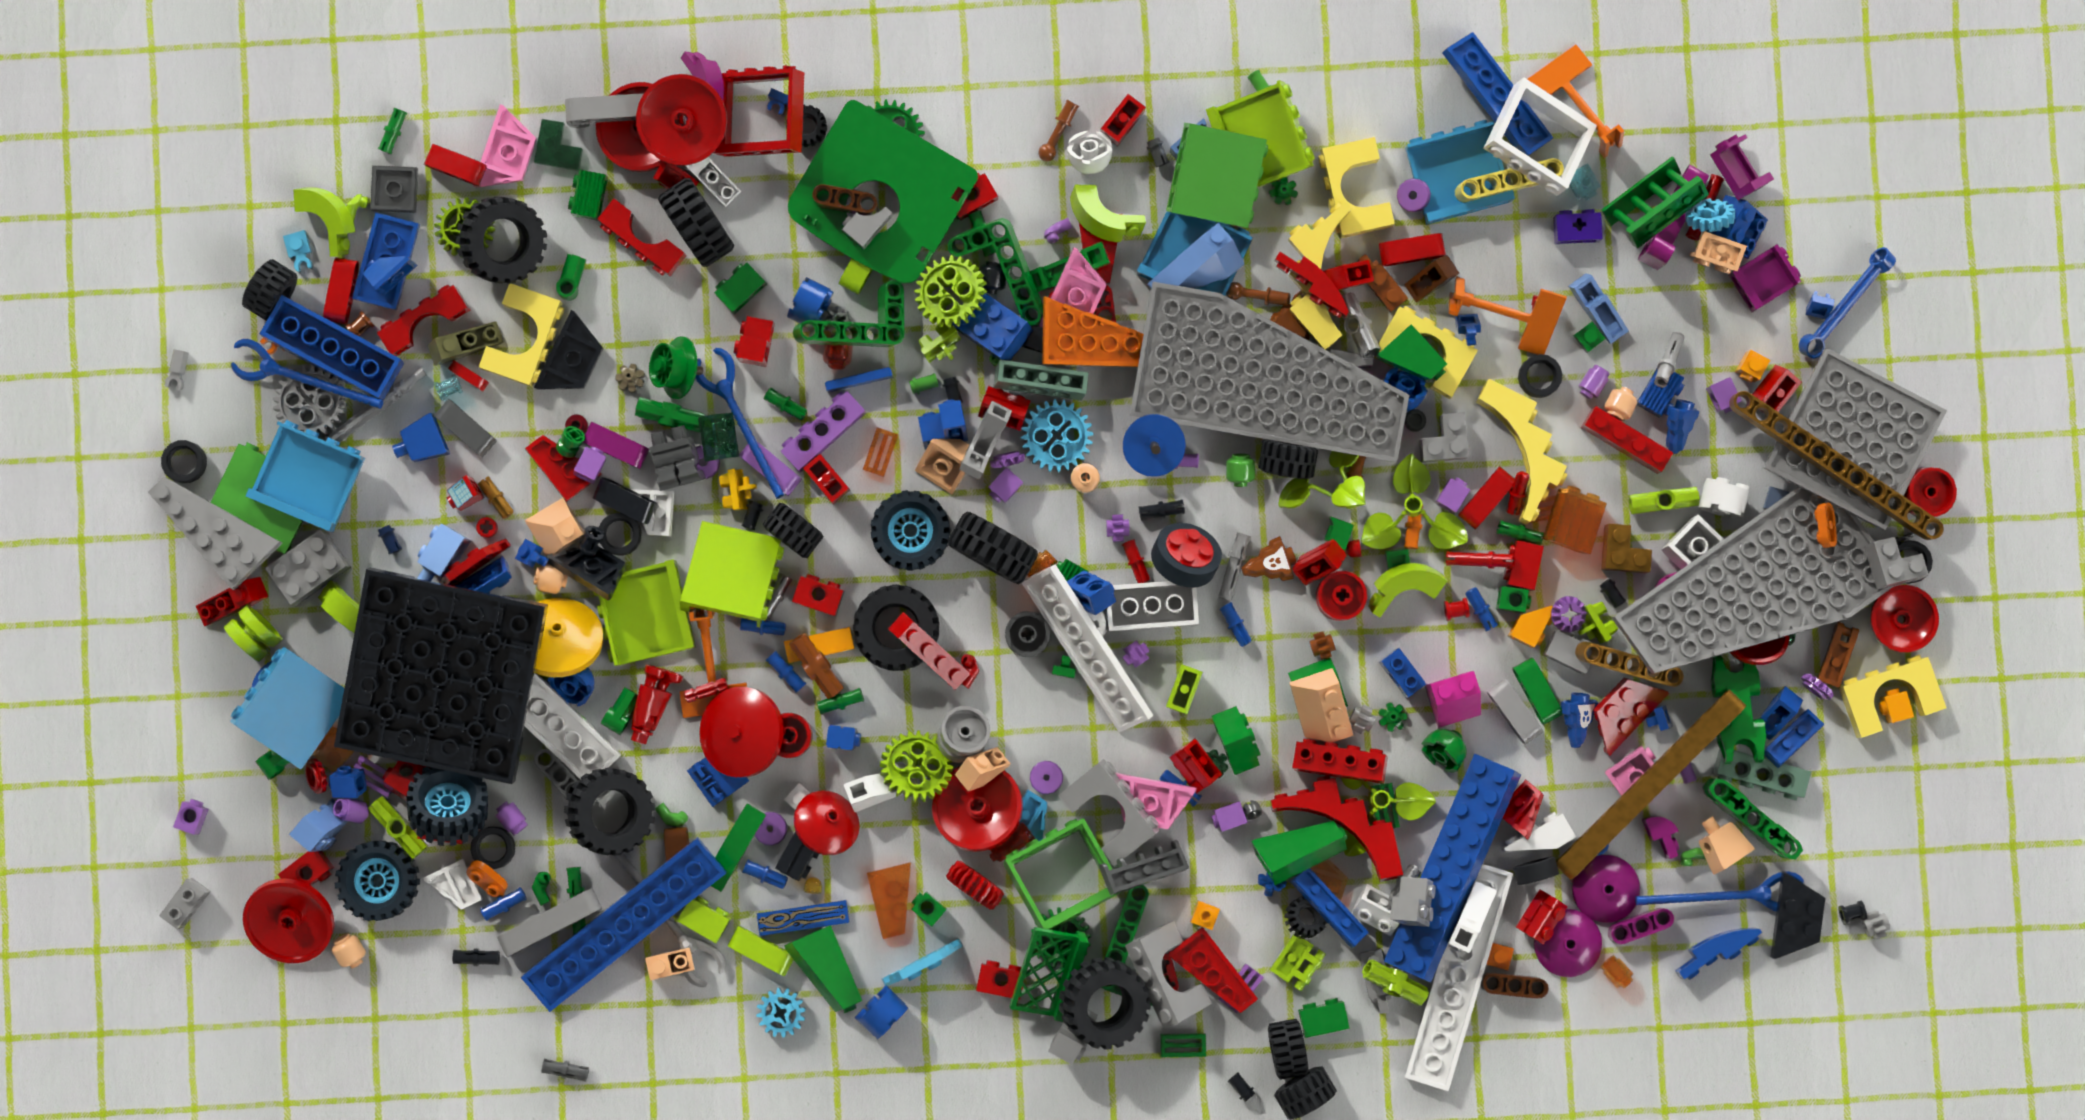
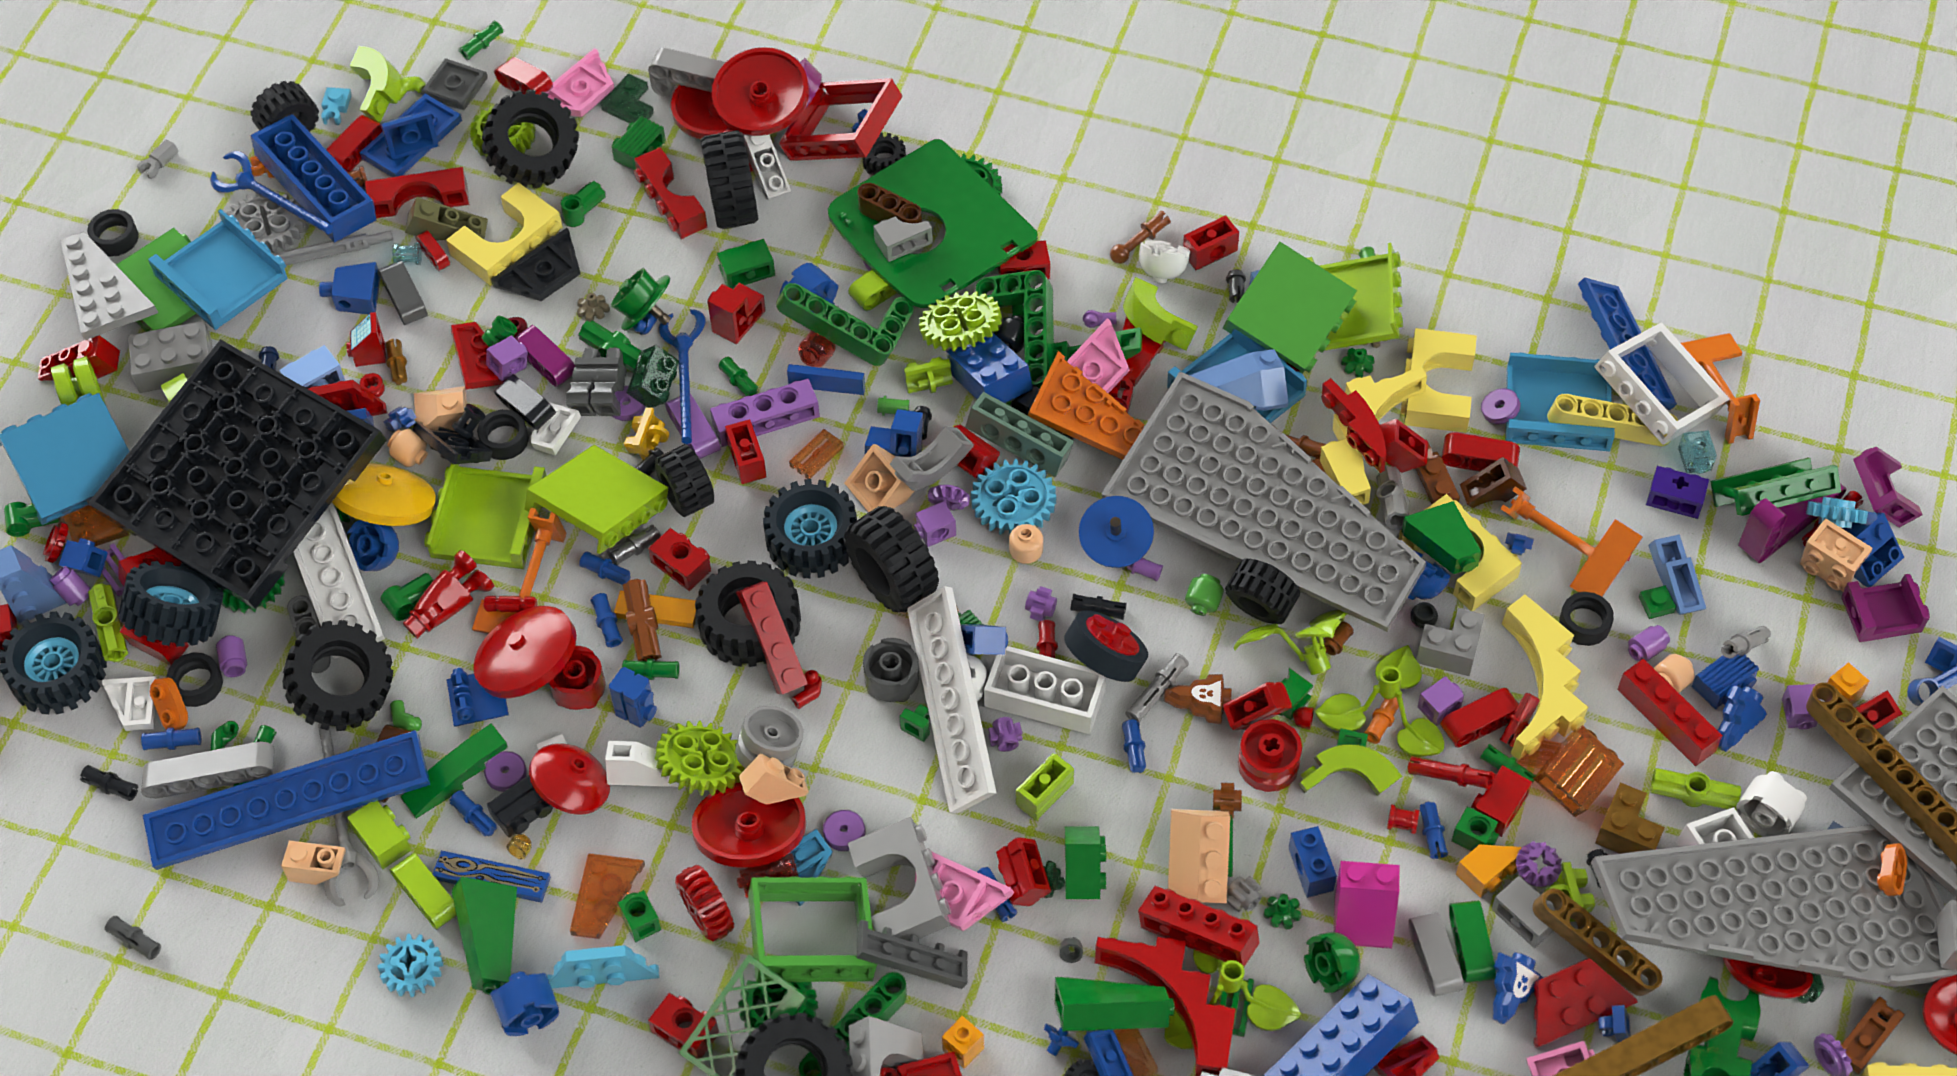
camera: 25 degrees right, 30 degrees down
medium lavender brick [1211,801,1248,832] -> none

